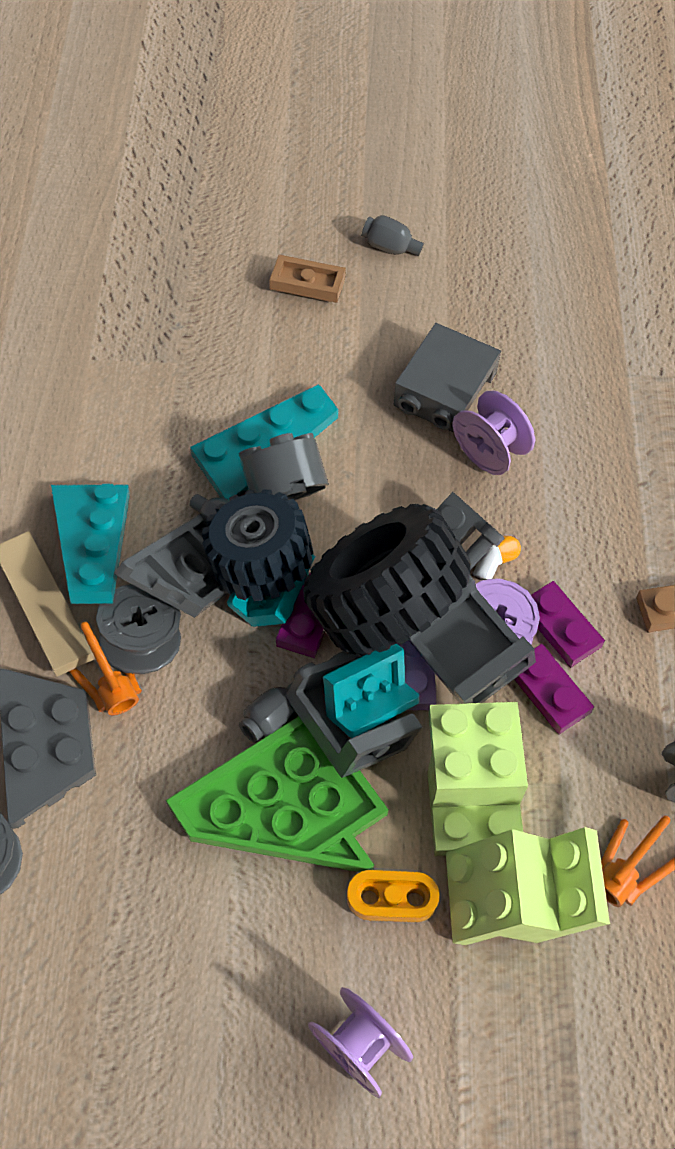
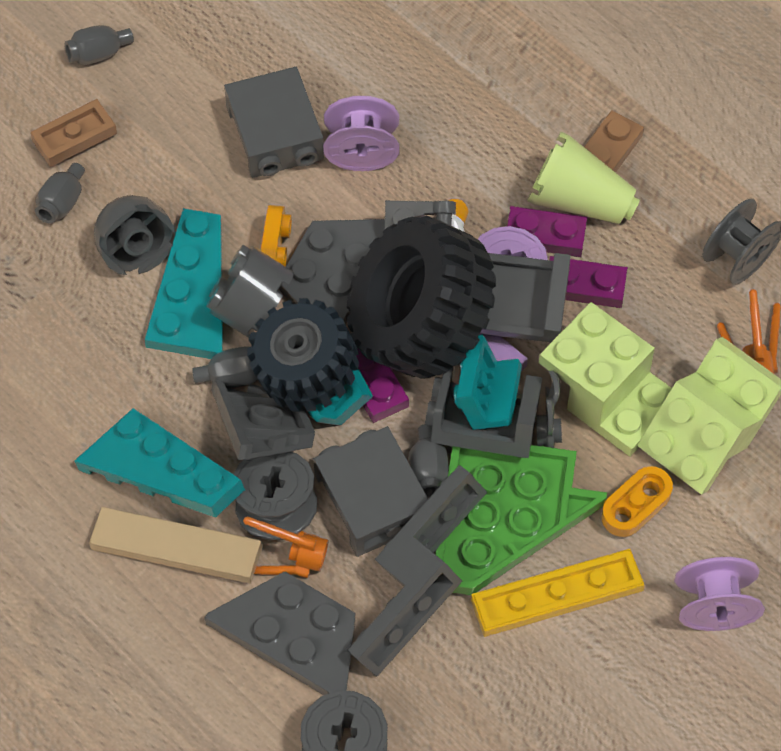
camera: 45 degrees left, 0 degrees up
none -> dark grey plant [35,163,85,224]
none -> dark grey cylinder [94,195,175,275]
none -> light orange plate [261,205,292,267]
none -> dark grey wing [279,219,385,325]
none -> dark grey panel [313,426,428,557]
none -> dark grey bracket [348,465,487,677]
none -> yellow tile [471,549,645,637]
none -> yellowish green cone [527,131,640,224]
none -> dark grey plate [536,371,562,448]

